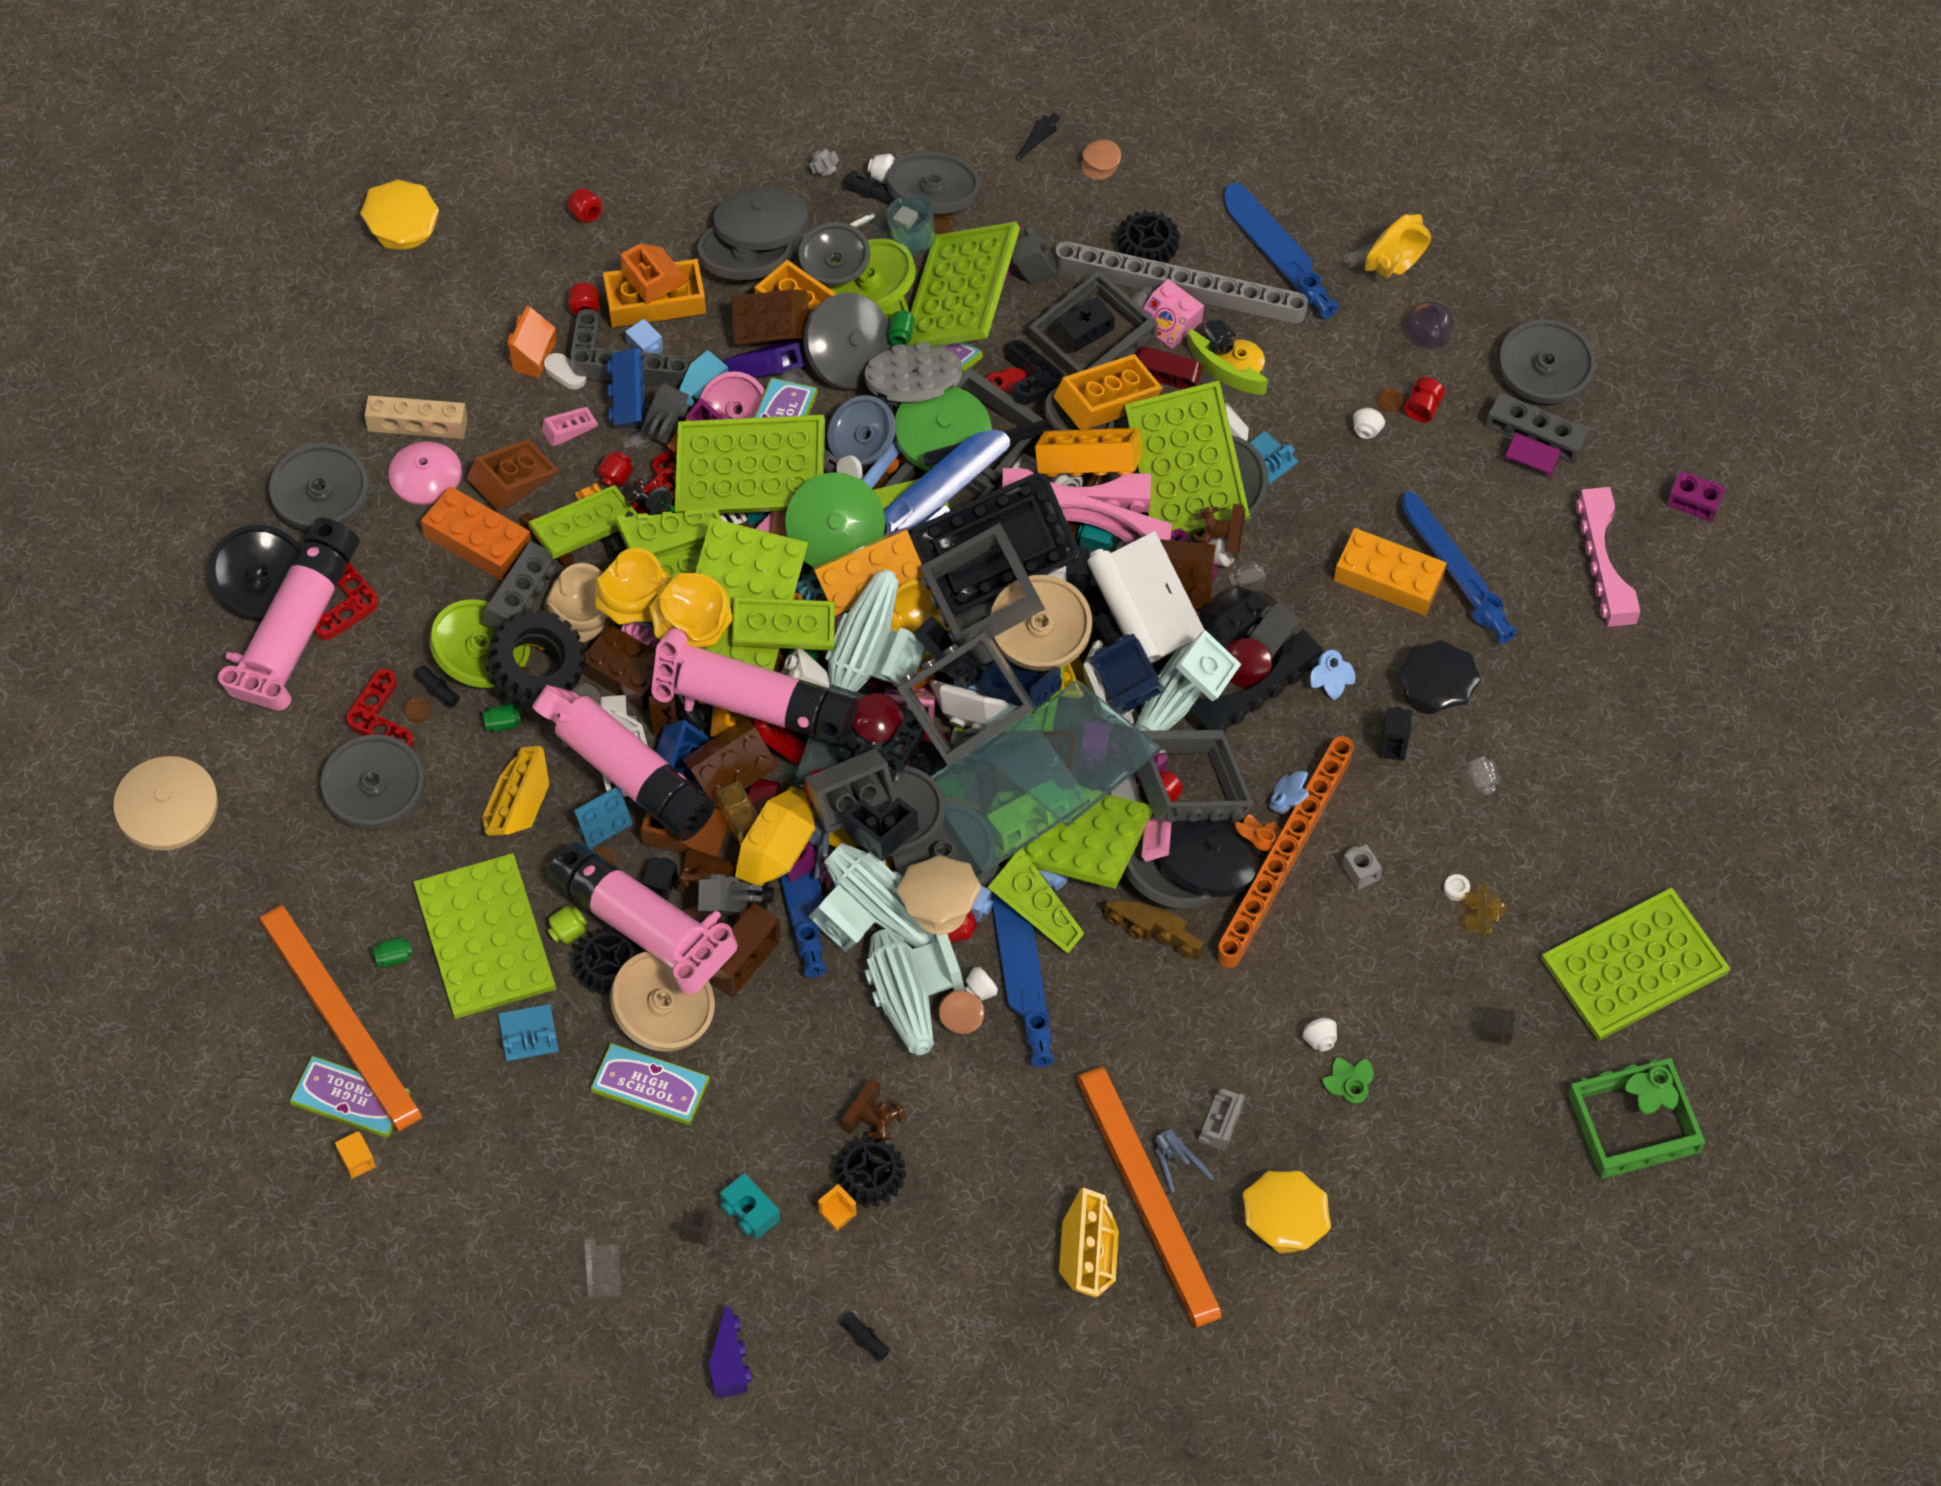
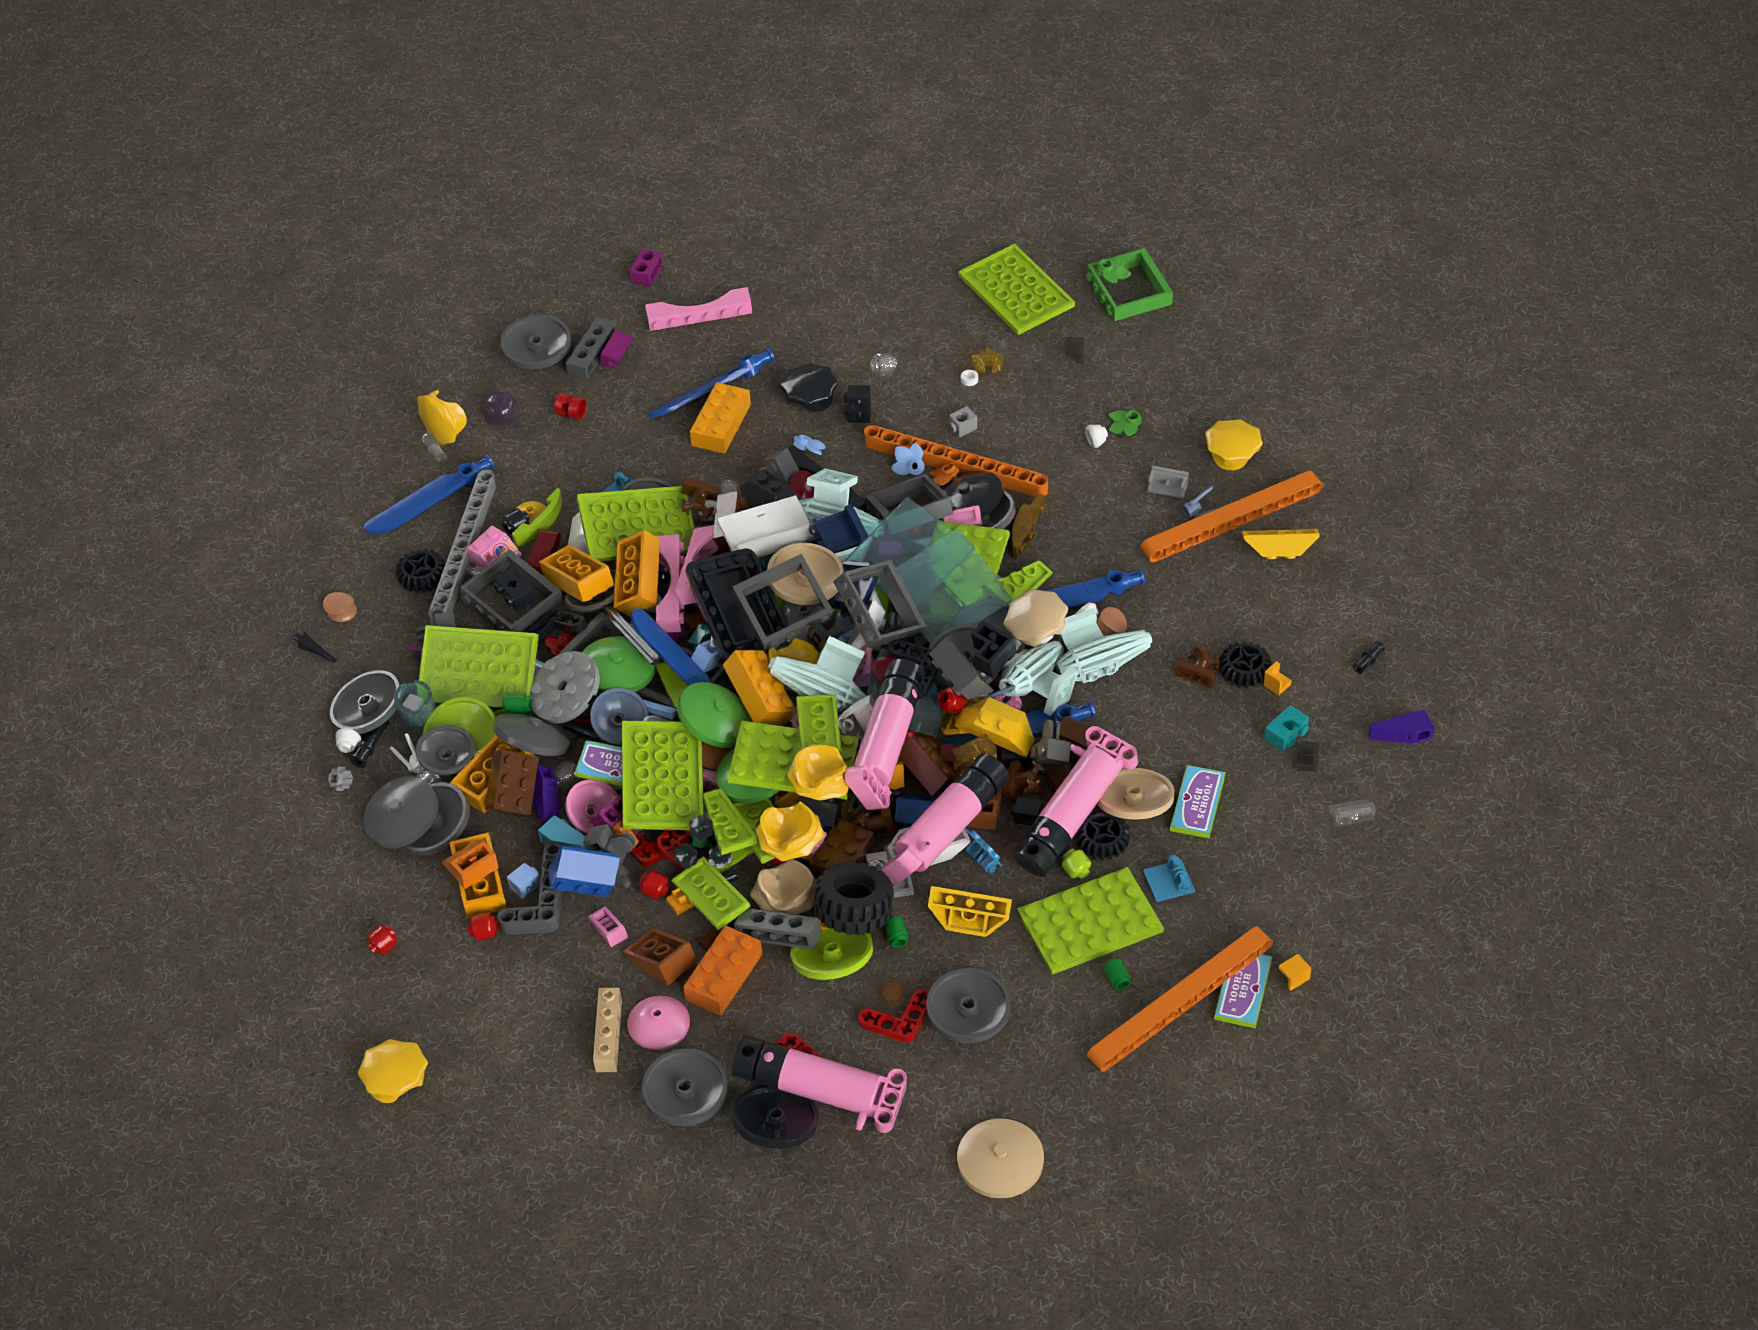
camera: 90 degrees left, 10 degrees down
black pin [414,665,460,709] -> none
orange slope [507,306,557,378] -> none
white tile [544,353,587,389] -> none
white cone [1353,408,1385,439] -> none
clear orange plate [1379,388,1403,412] -> none

